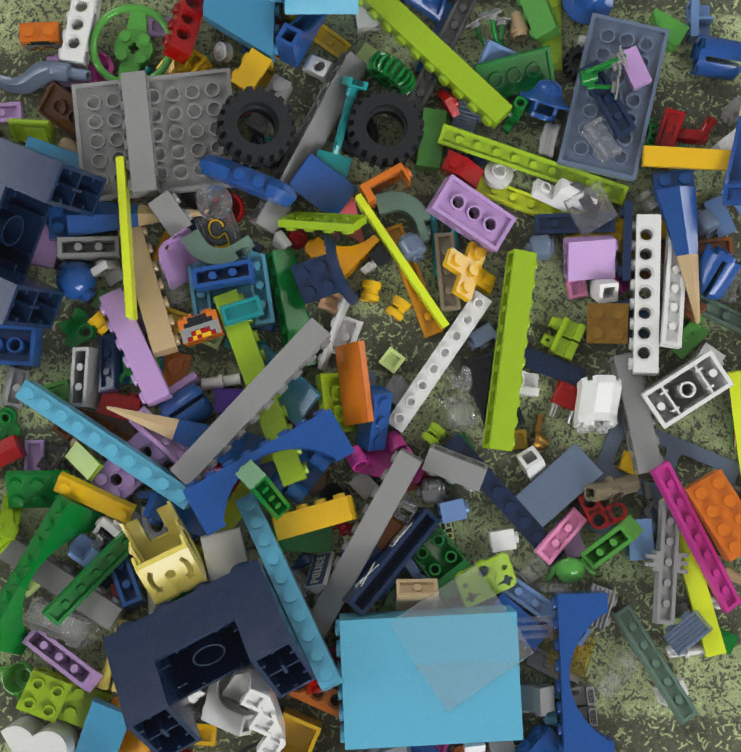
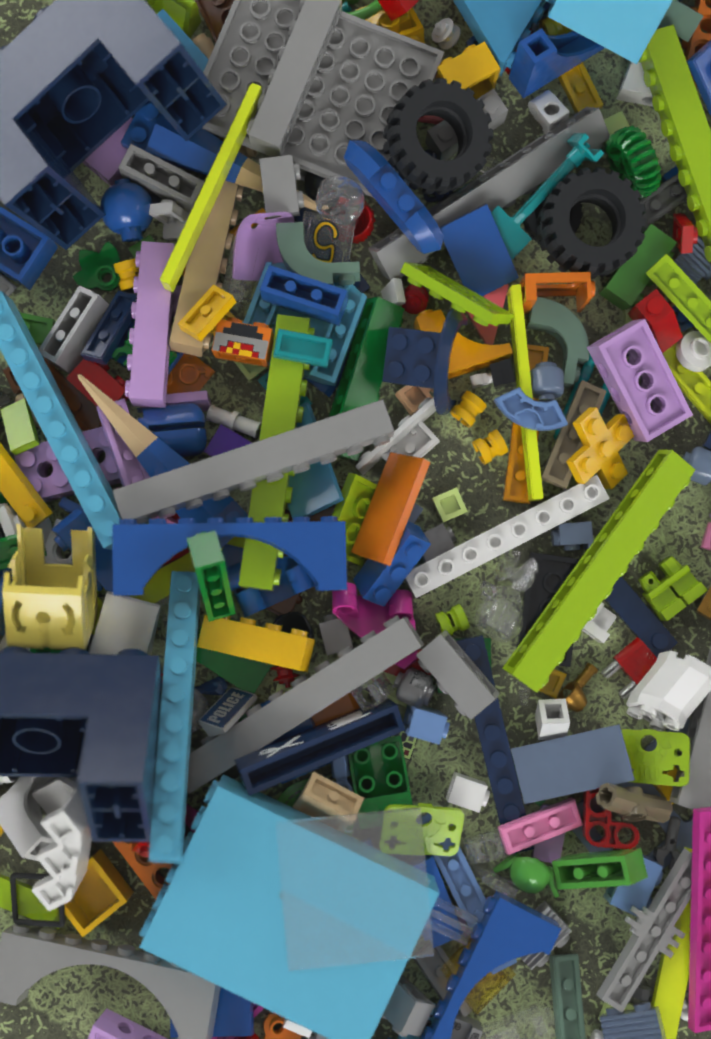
camera: 25 degrees right, 0 degrees up
none -> yellow plate [178,284,236,342]
none -> medium blue tile [494,387,568,431]
none -> lime axle [621,729,691,787]

